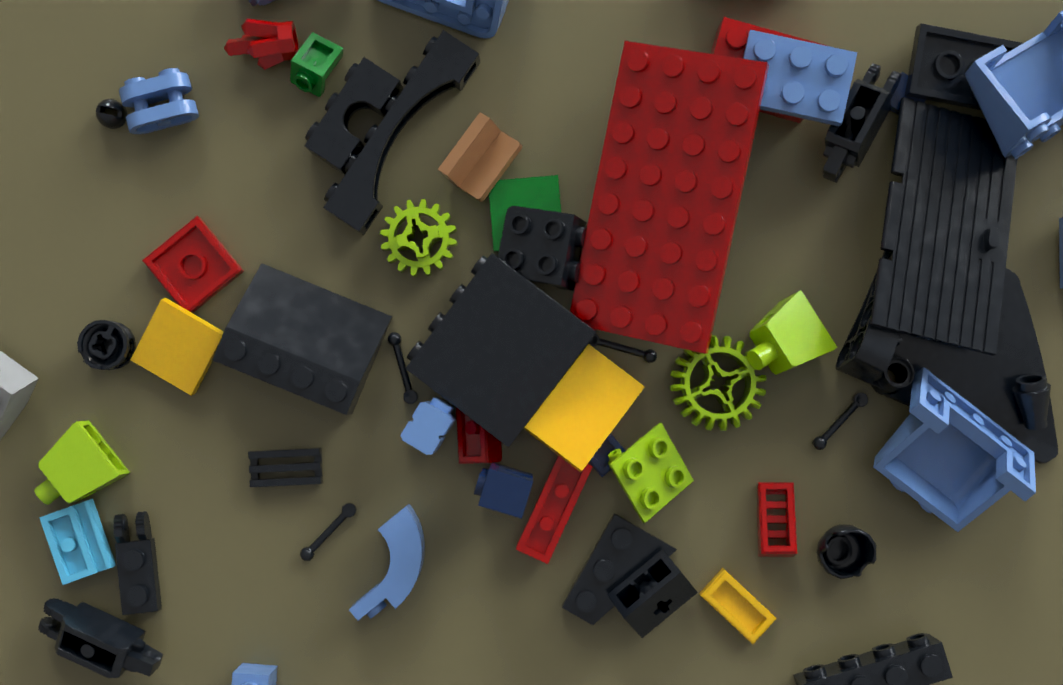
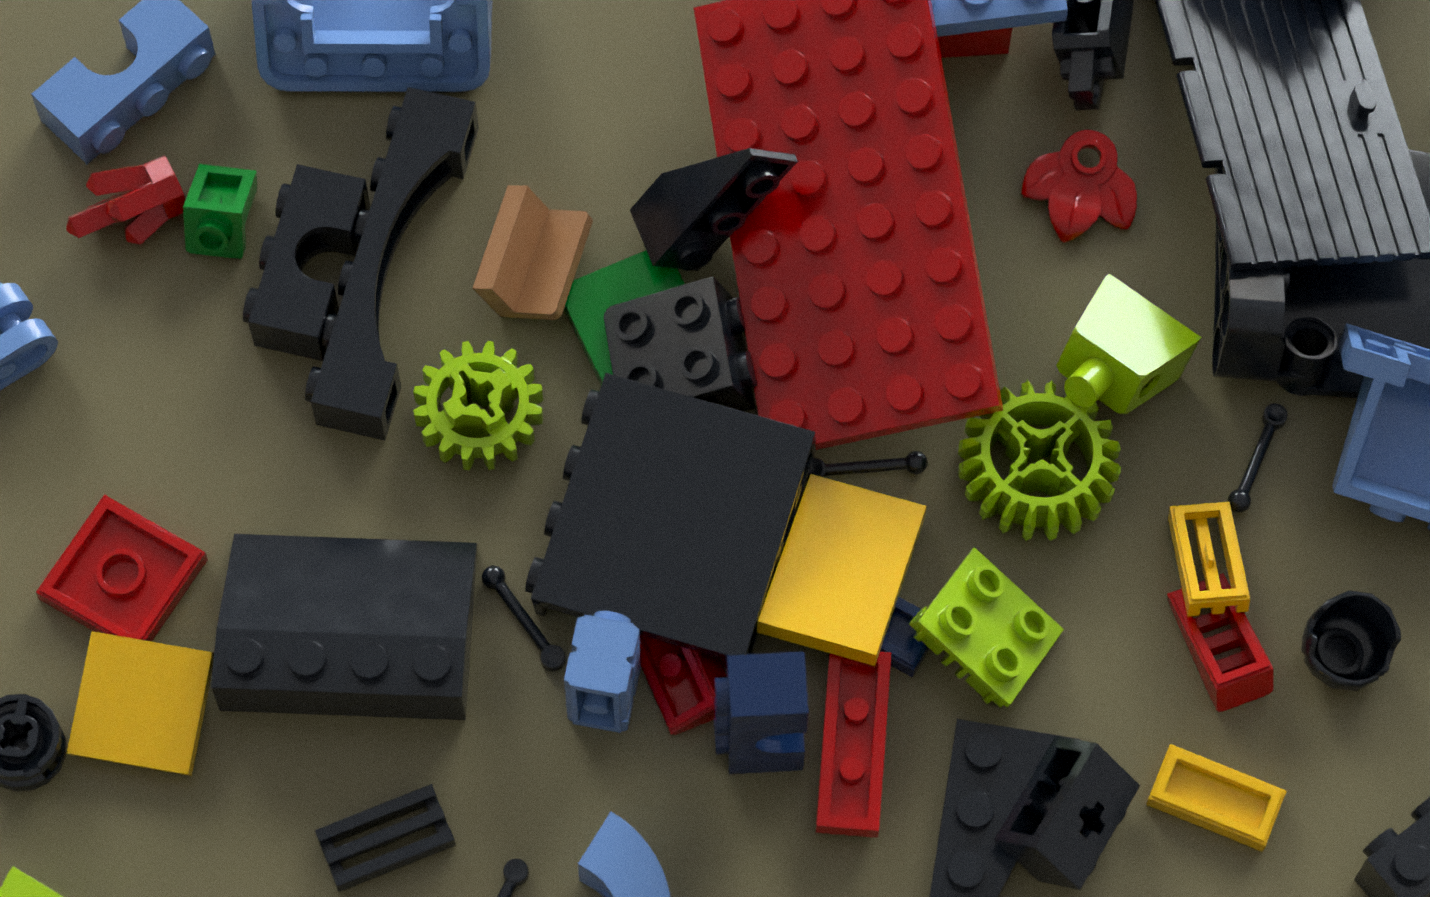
camera: 20 degrees left, 20 degrees down
none -> black slope [630,148,798,271]
none -> red plate [1021,129,1137,243]
none -> yellow tile [1168,502,1250,617]

